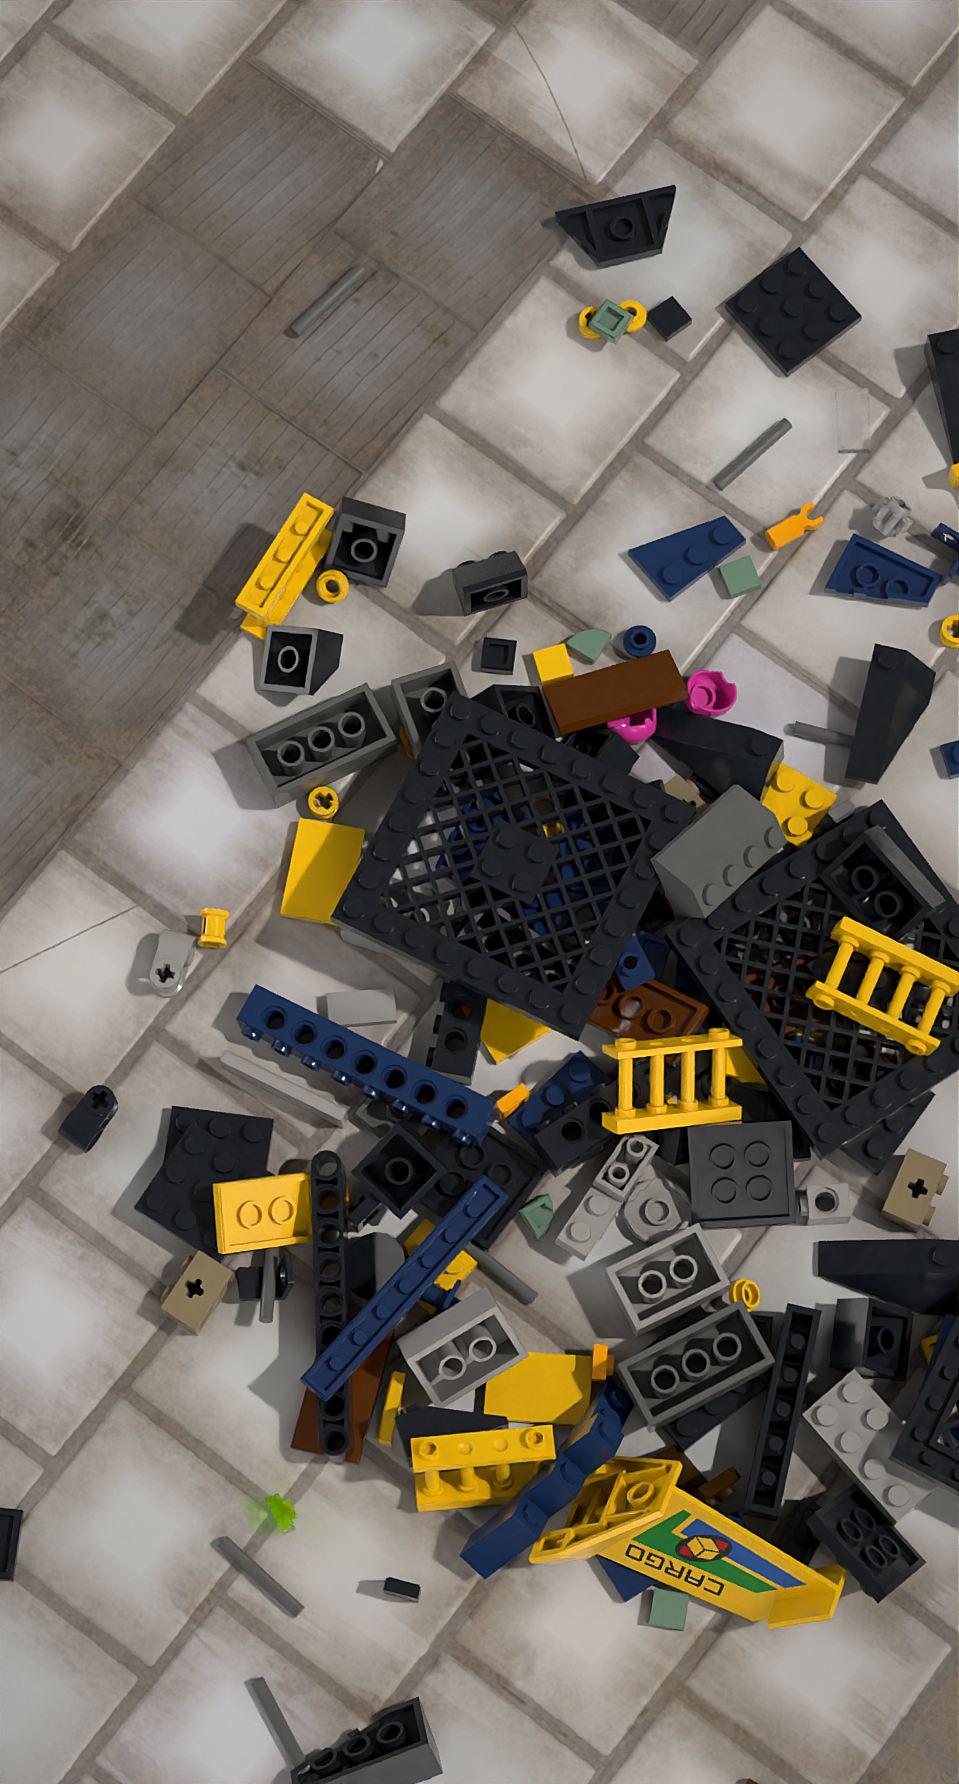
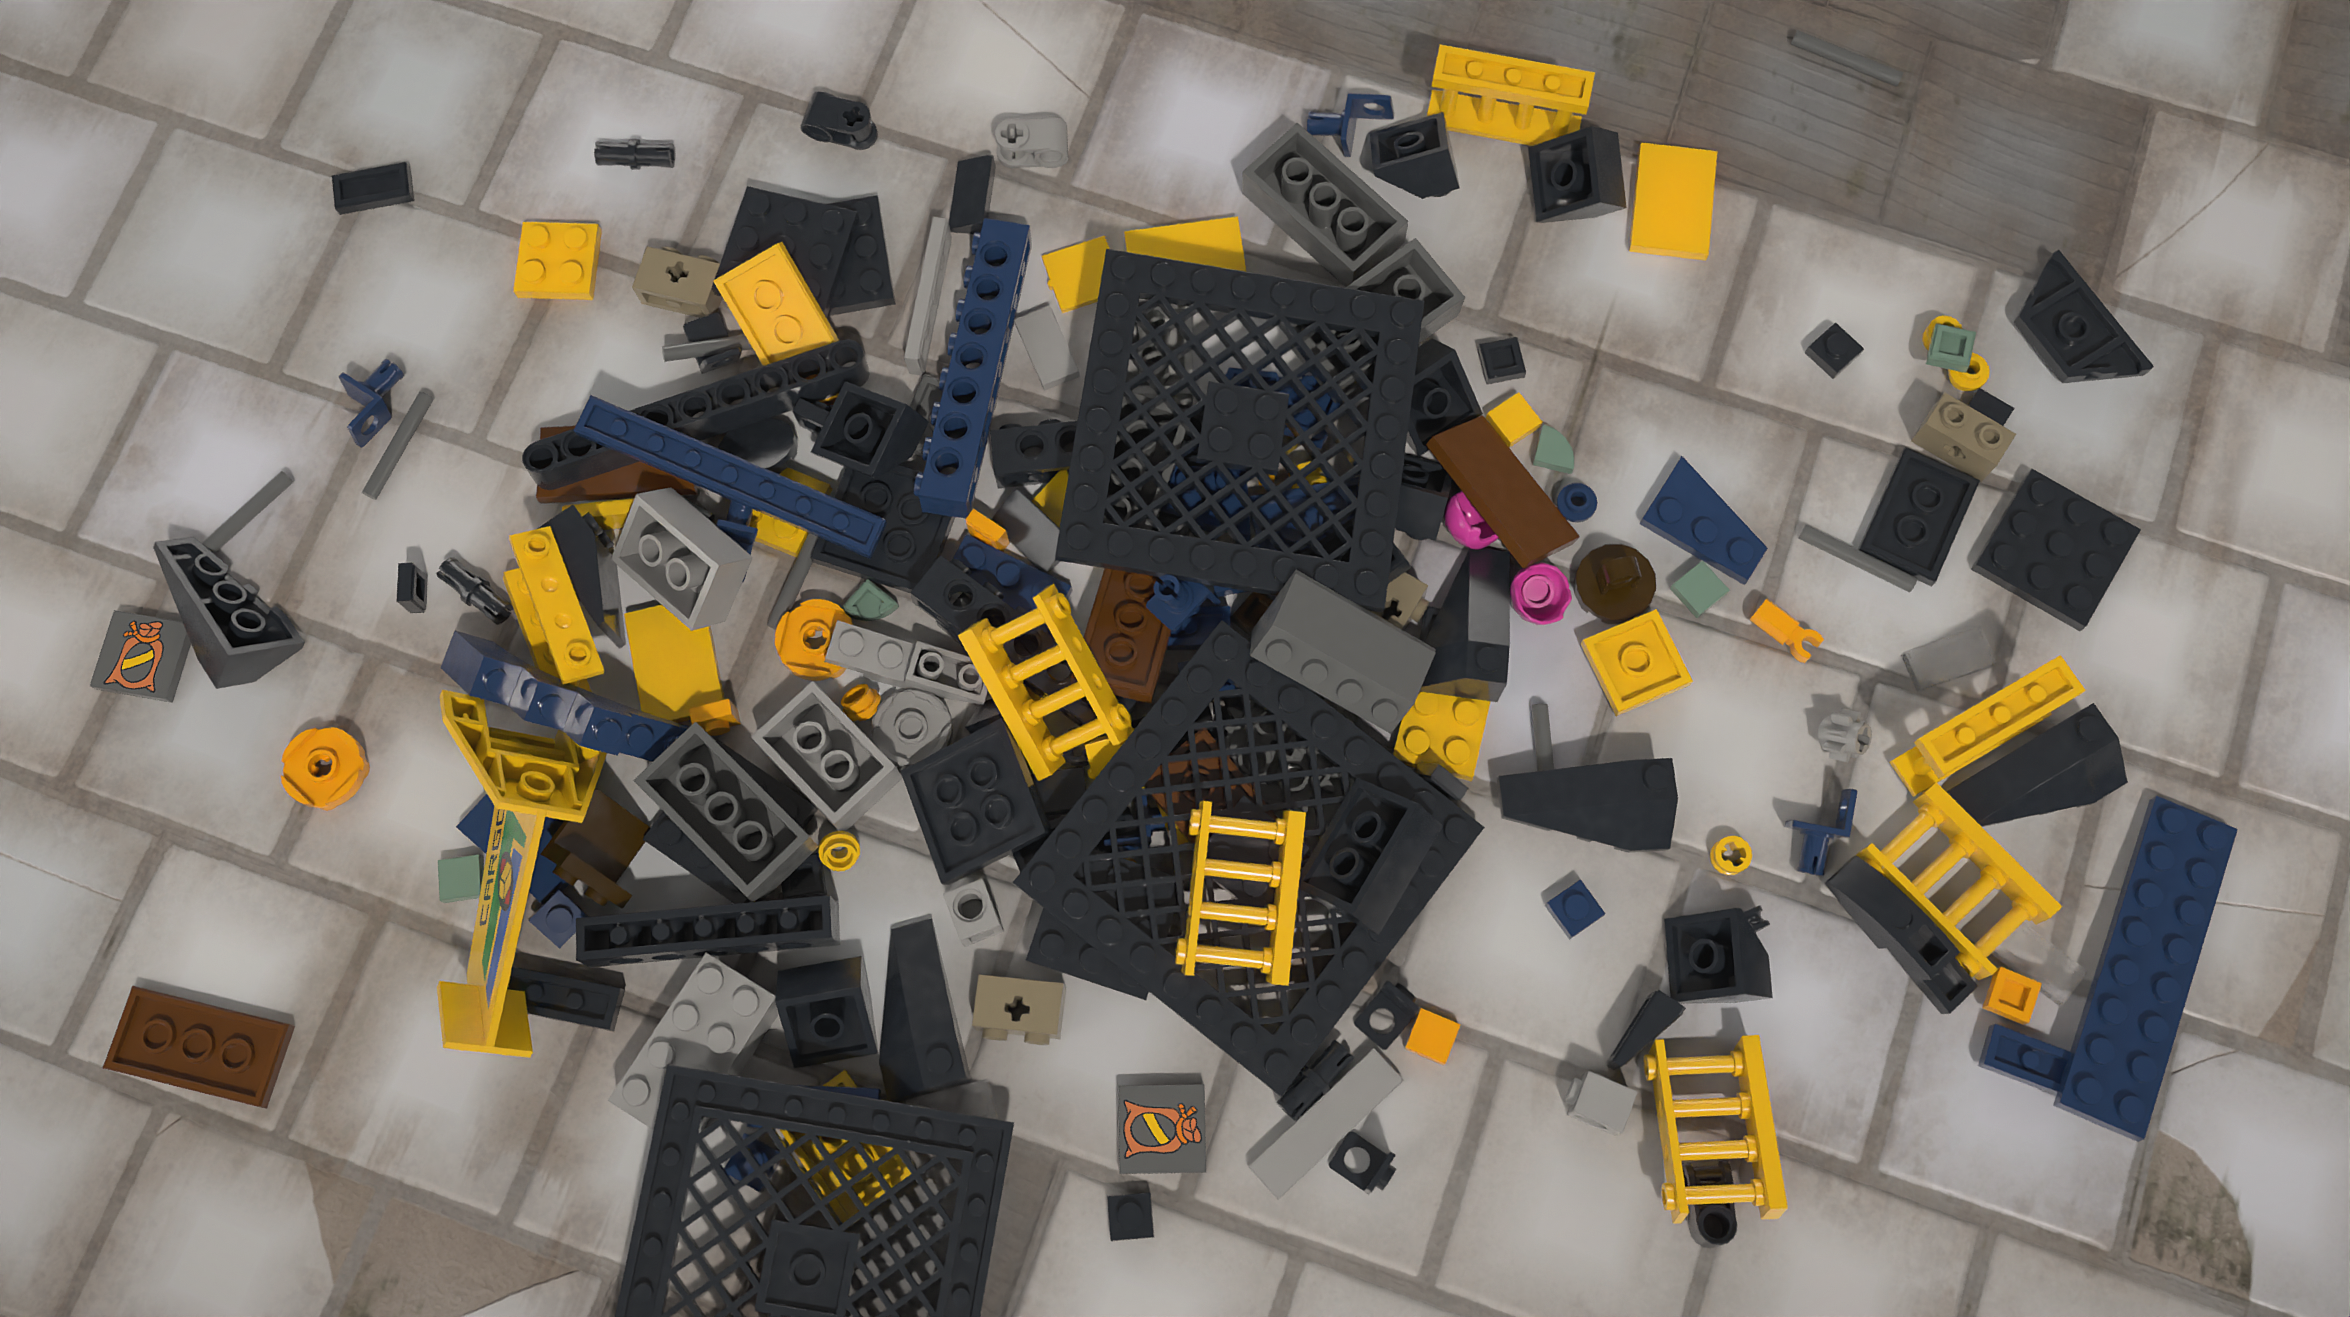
camera: 75 degrees right, 0 degrees up
yellow bush [197,908,230,949] -> none
clear neon green plate [266,1493,298,1535] -> none
yellow bush [308,786,339,820] -> none
yellow plate [316,570,349,603] -> none
black slope [452,551,528,616] -> none
black plate [805,1483,927,1604] -> none
dark blue wing [824,533,943,608] -> none
none -> light orange plate [281,727,370,811]
none -> dark blue bracket [338,359,404,448]
none -> black pin [437,557,514,625]
none -> yellow plate [513,222,602,300]
none -> black pin [594,139,676,170]
none -> light orange plate [775,599,854,681]
none -> light orange plate [841,684,881,721]
none -> black slope [949,155,996,234]
none -> slope [991,488,1061,574]
none -> yellow piece [1041,235,1110,314]
none -> dark blue bracket [1307,93,1395,157]
none -> dark brown tile [1574,544,1657,624]
none -> yellow plate [1581,609,1693,716]
none -> yellow tile [1629,142,1717,261]
none -> black plate [1805,322,1864,379]
none -> black tile [1858,447,1980,587]
none -> yellow fence [1889,655,2086,797]
none -> dark tan brick [1911,393,2016,482]

